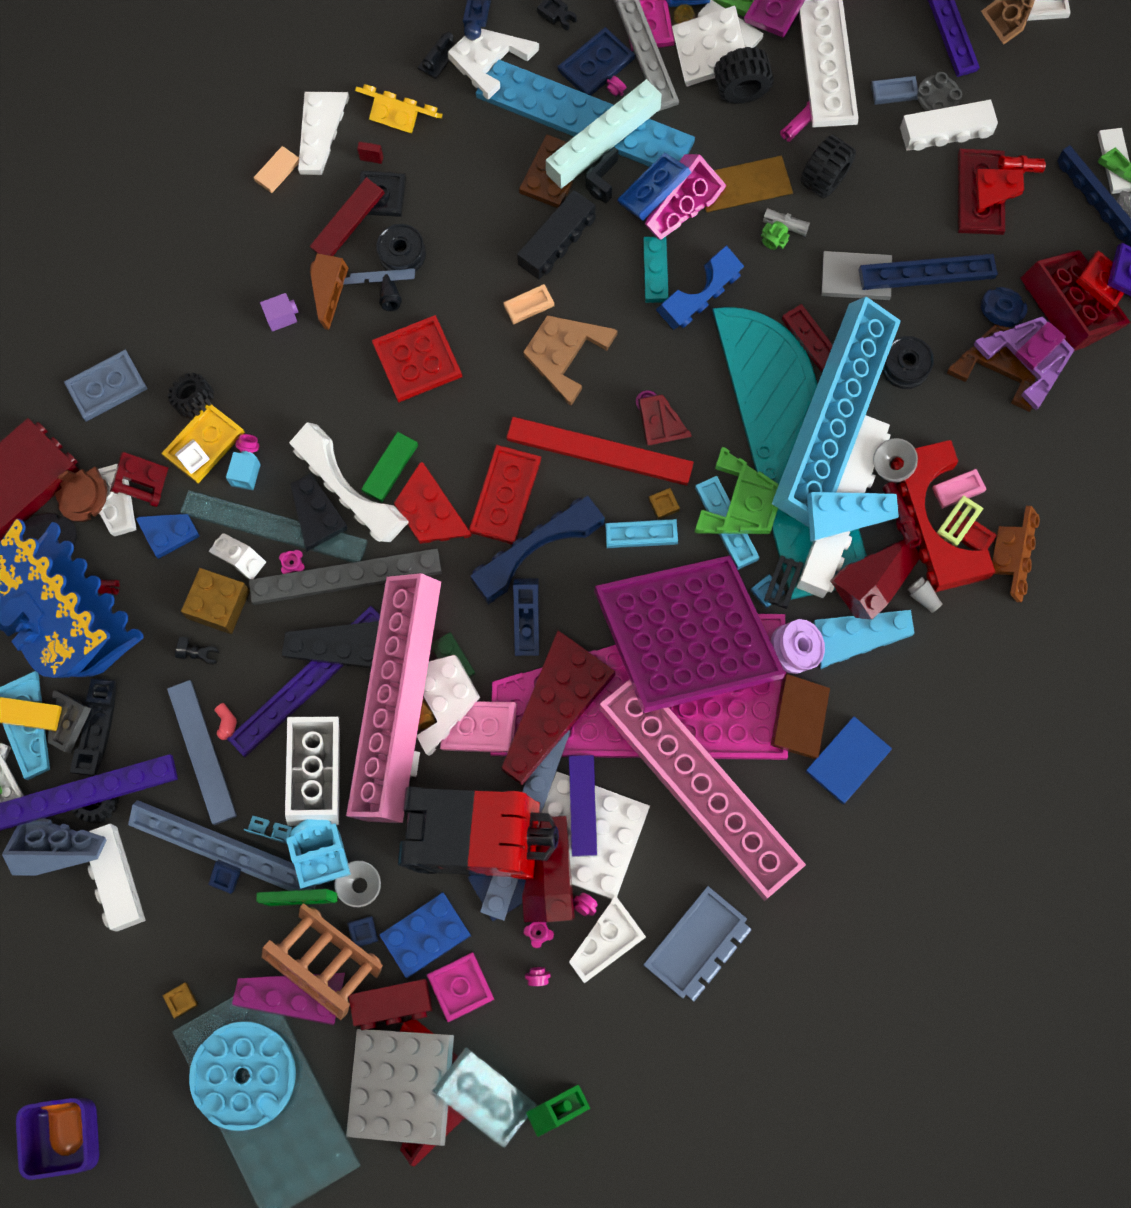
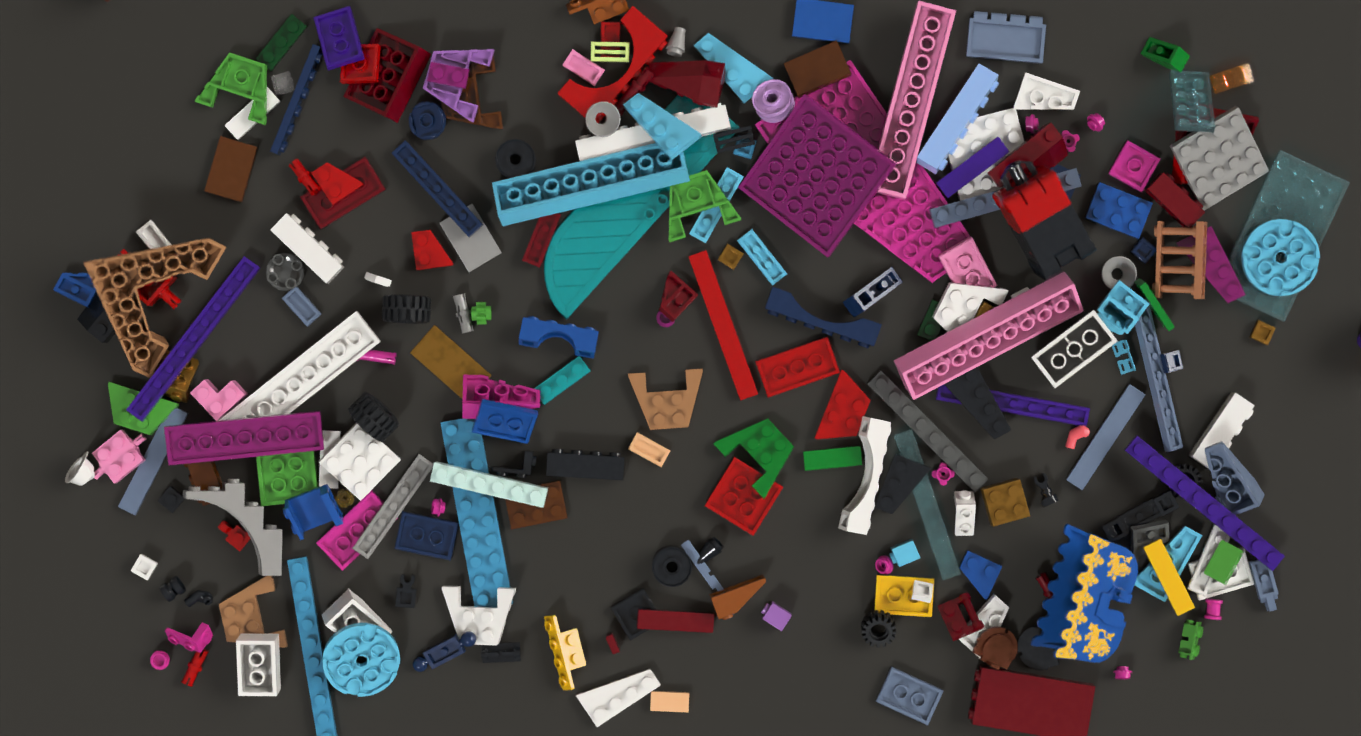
camera: 130 degrees left, 15 degrees up
dark red wing [502,631,615,785] -> none
none -> reddish brown tile [204,136,258,202]
none -> white tile [364,272,392,287]
none -> red wing [411,230,454,271]
none -> green wing [713,419,794,499]
none -> light blue brick [916,64,999,174]
none -> clear orange slope [1209,63,1254,94]

